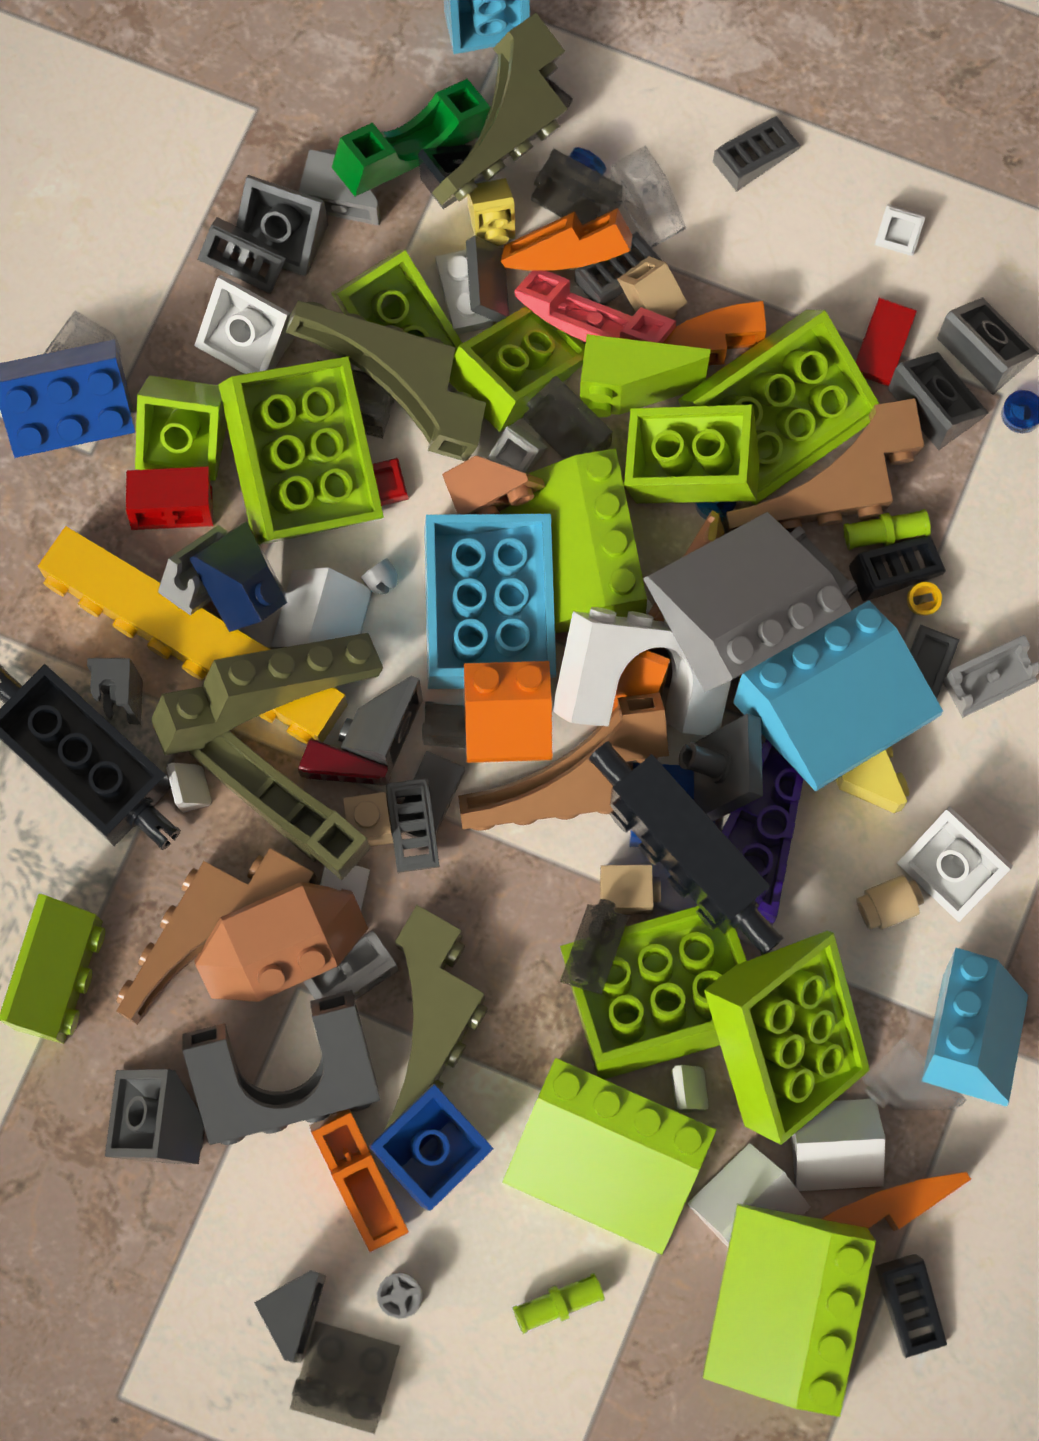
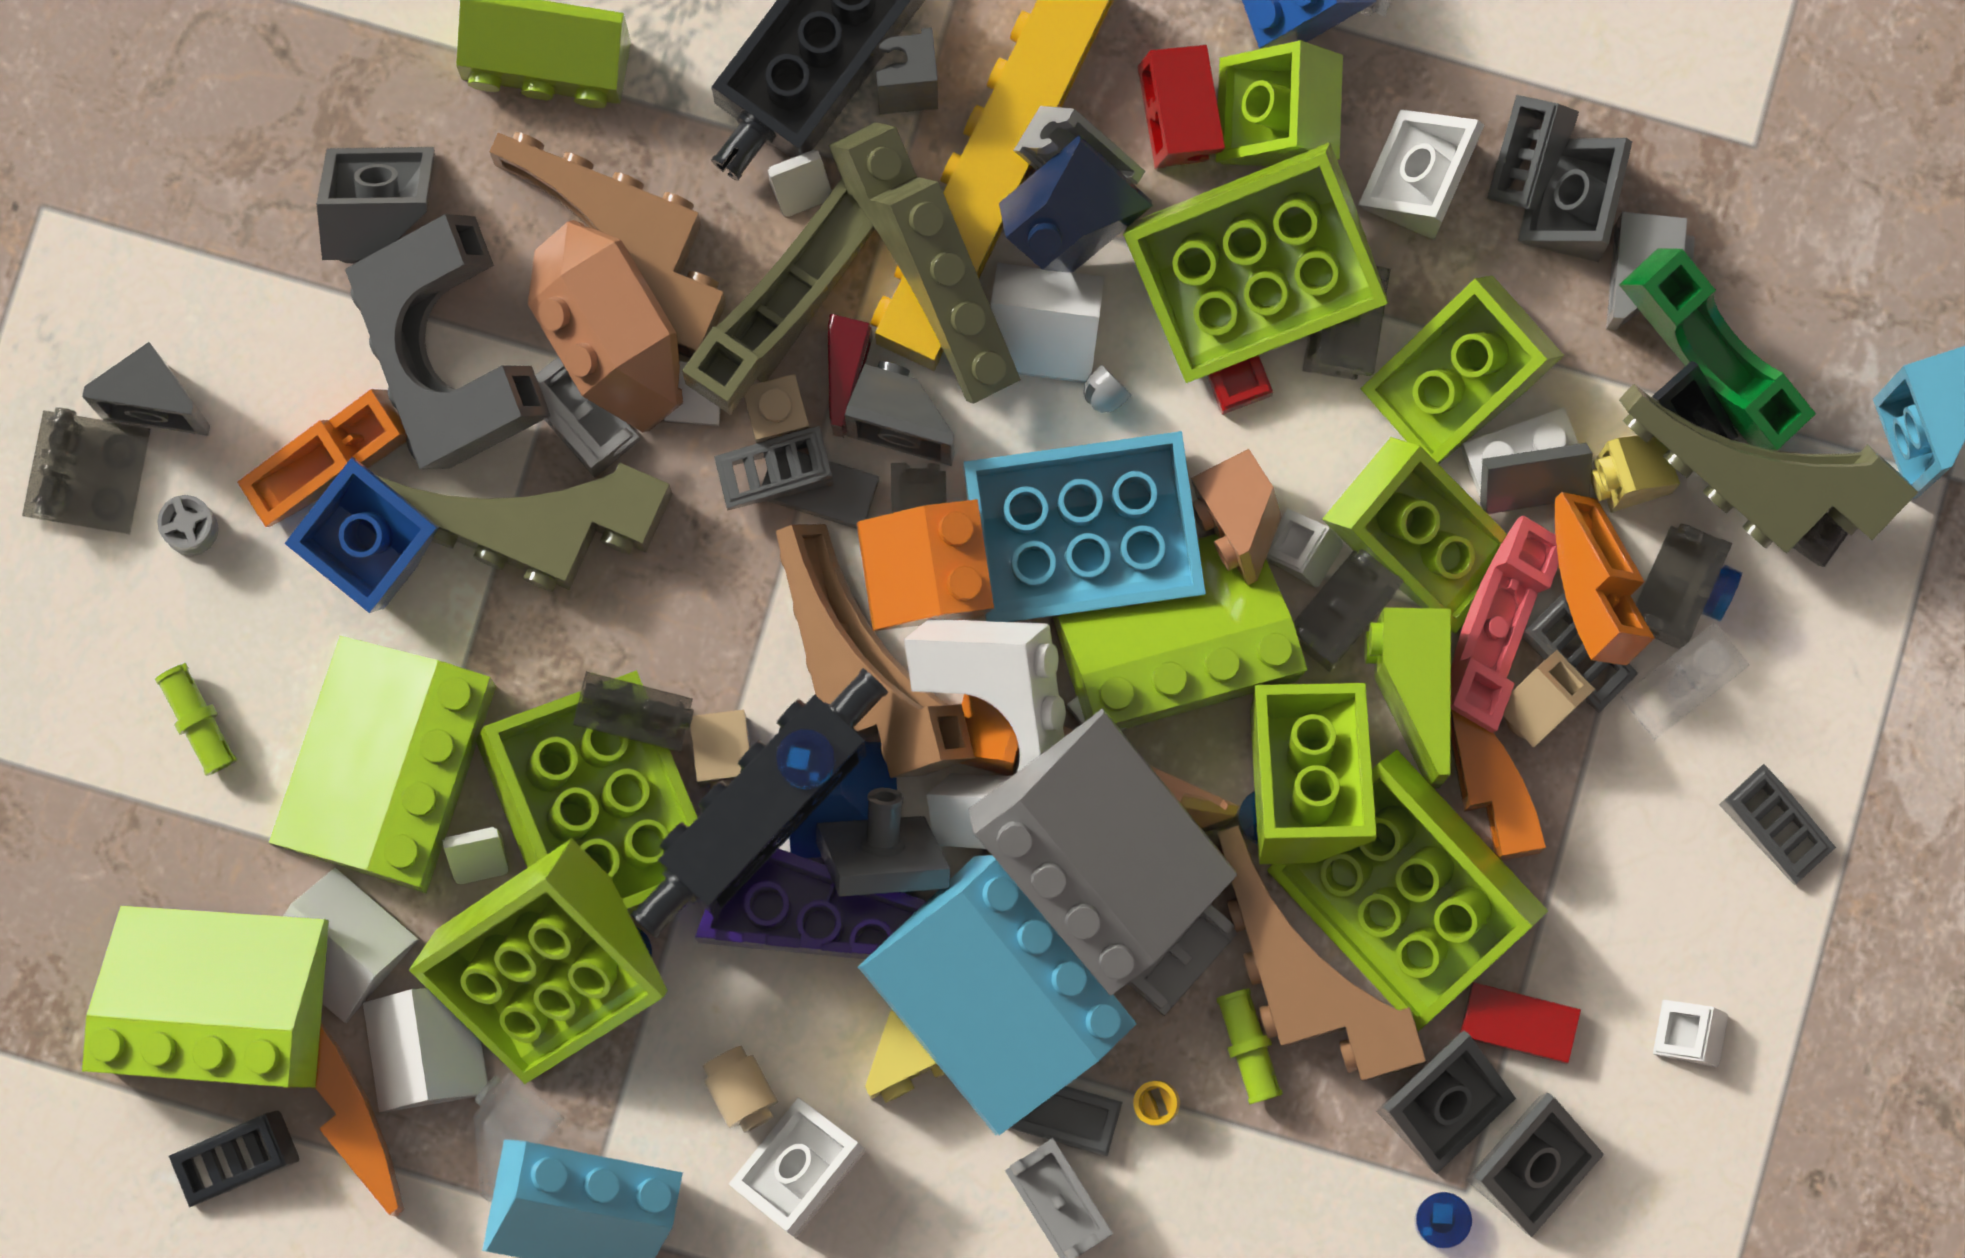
camera: 80 degrees right, 5 degrees up
olive arch [286,300,486,461] -> none
black slope [849,535,946,601] -> none
none -> clear blue tile [777,729,834,789]

